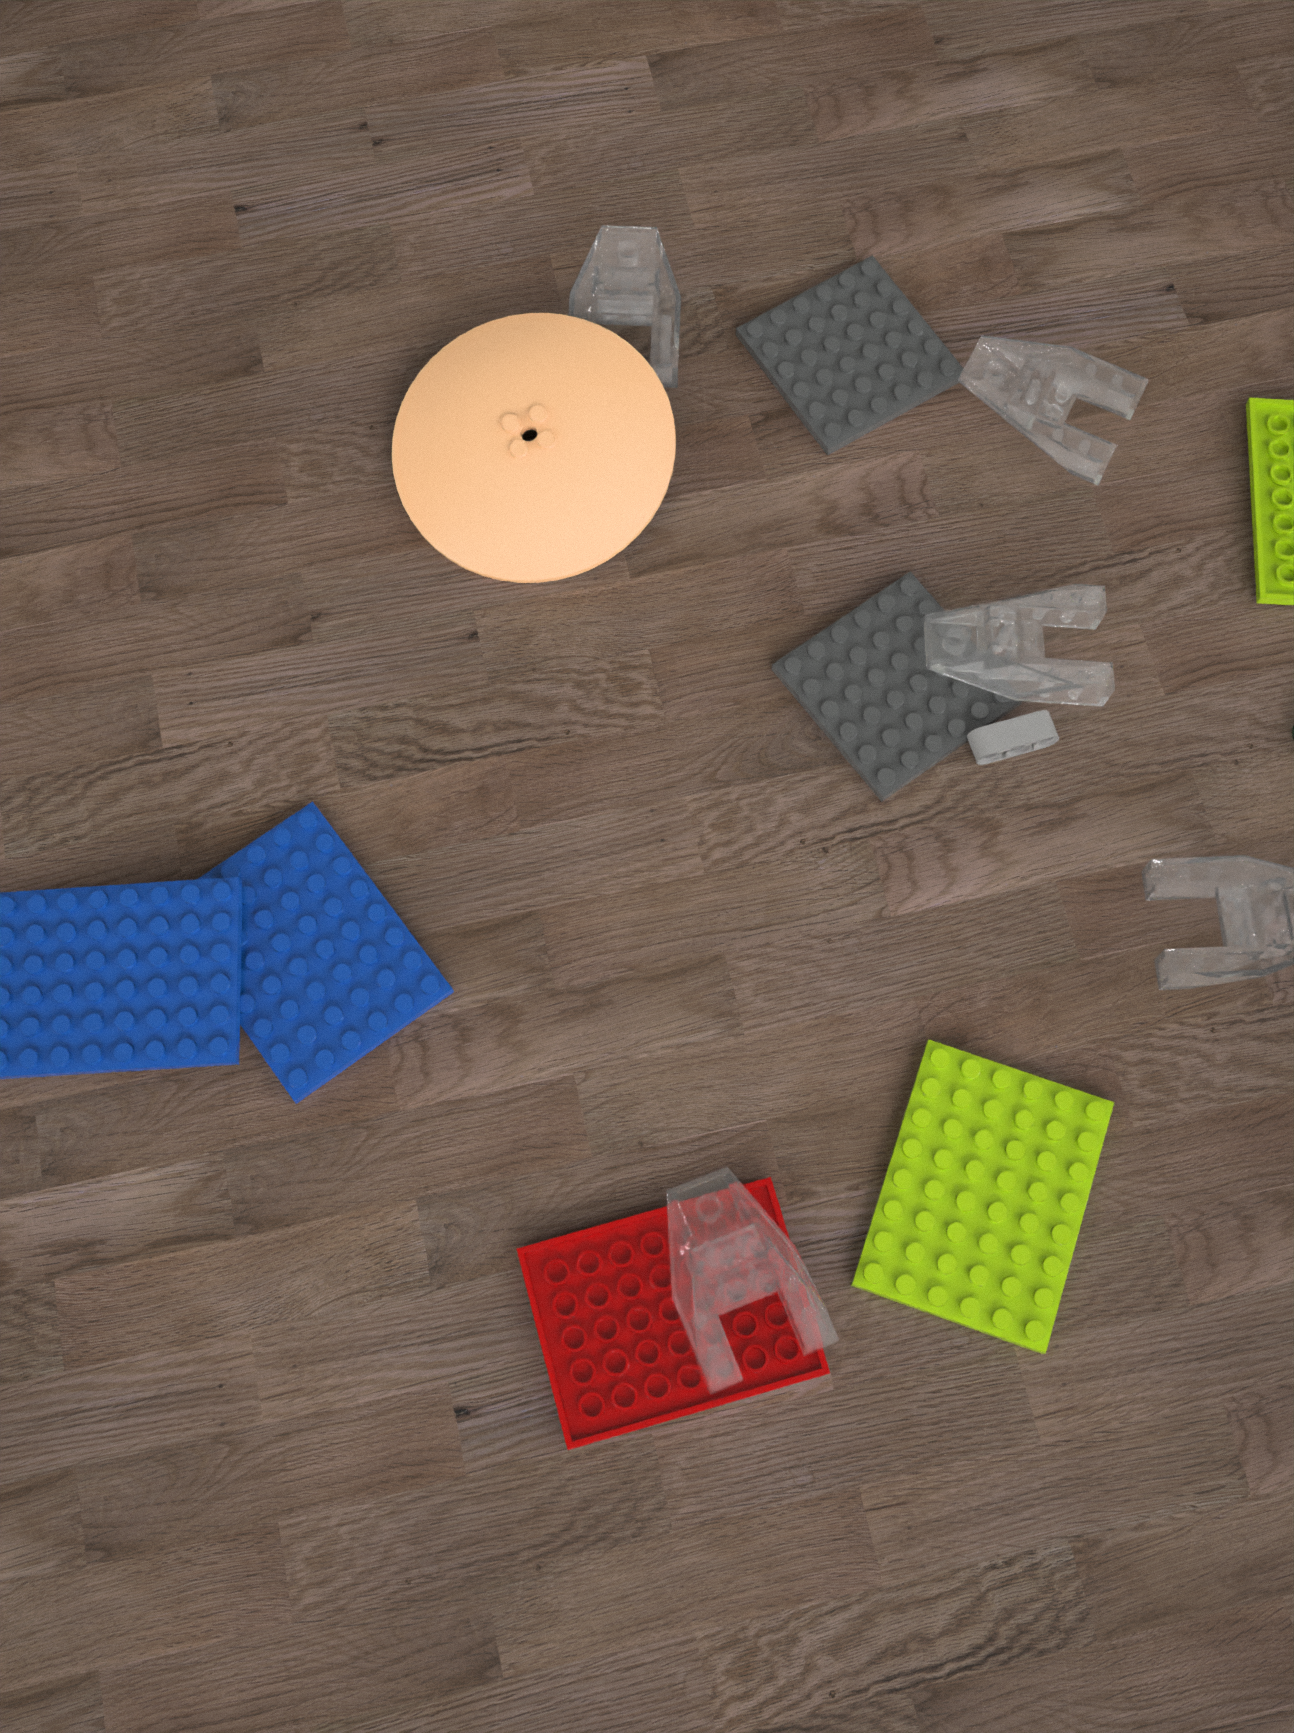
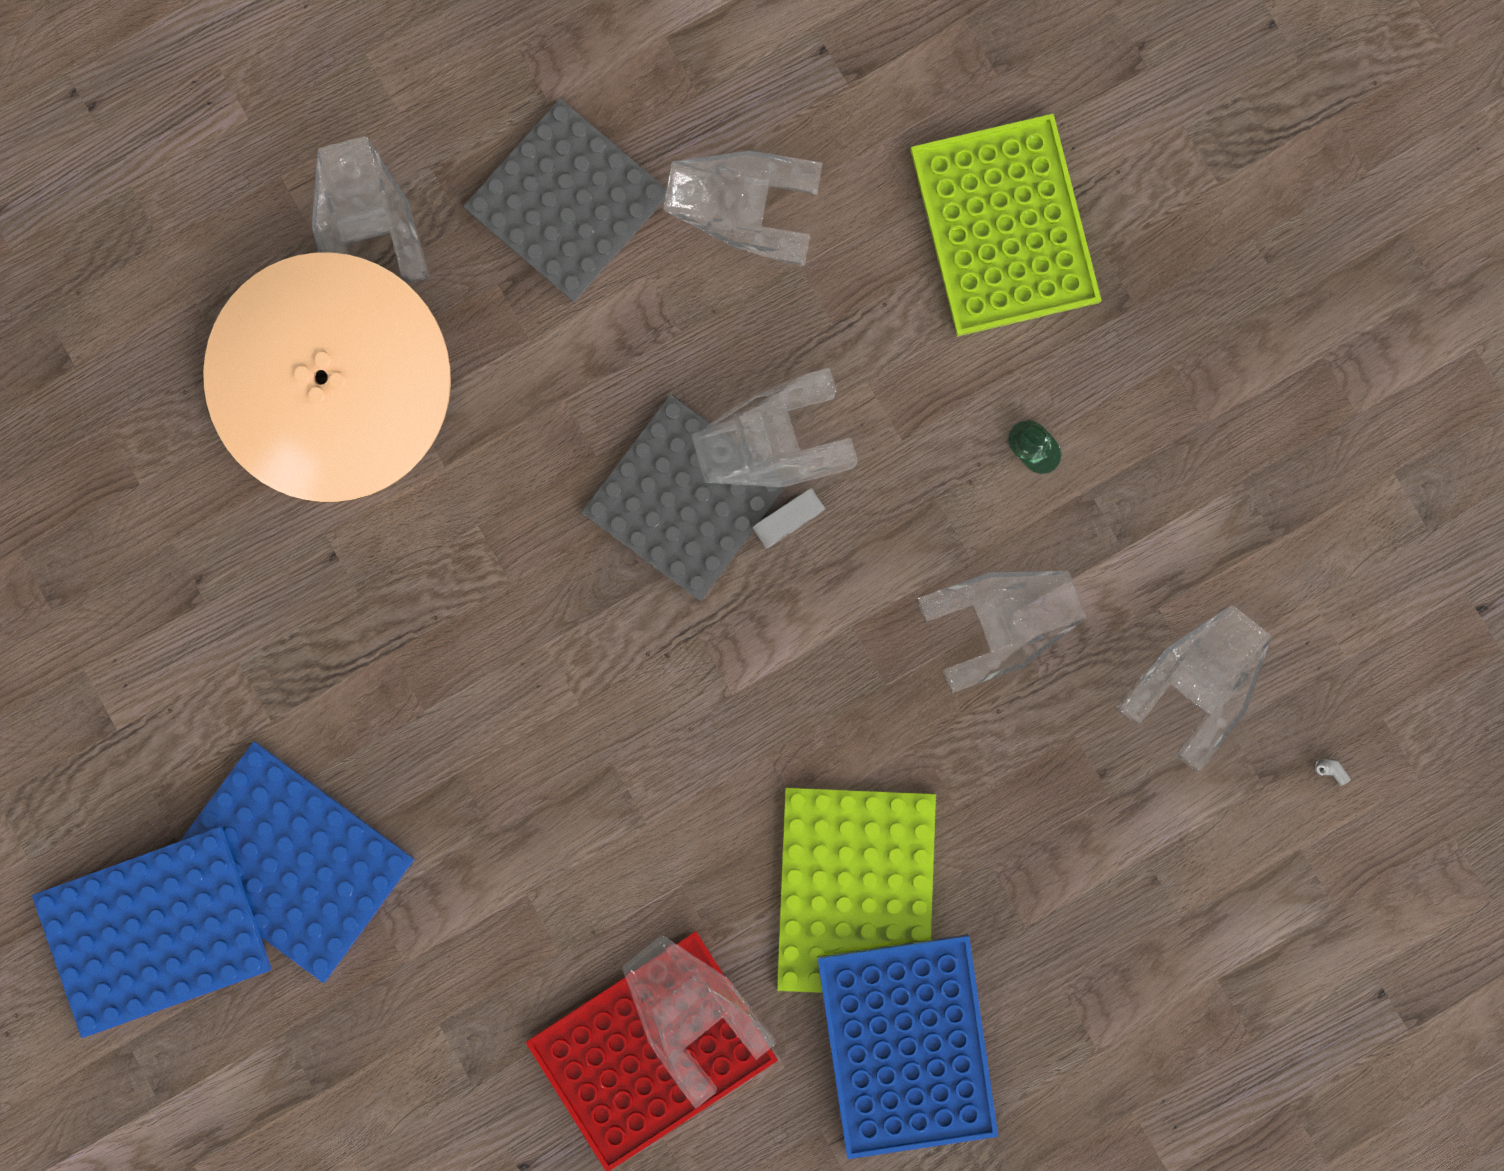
camera: 15 degrees left, 15 degrees up
none -> blue plate [817,934,998,1159]

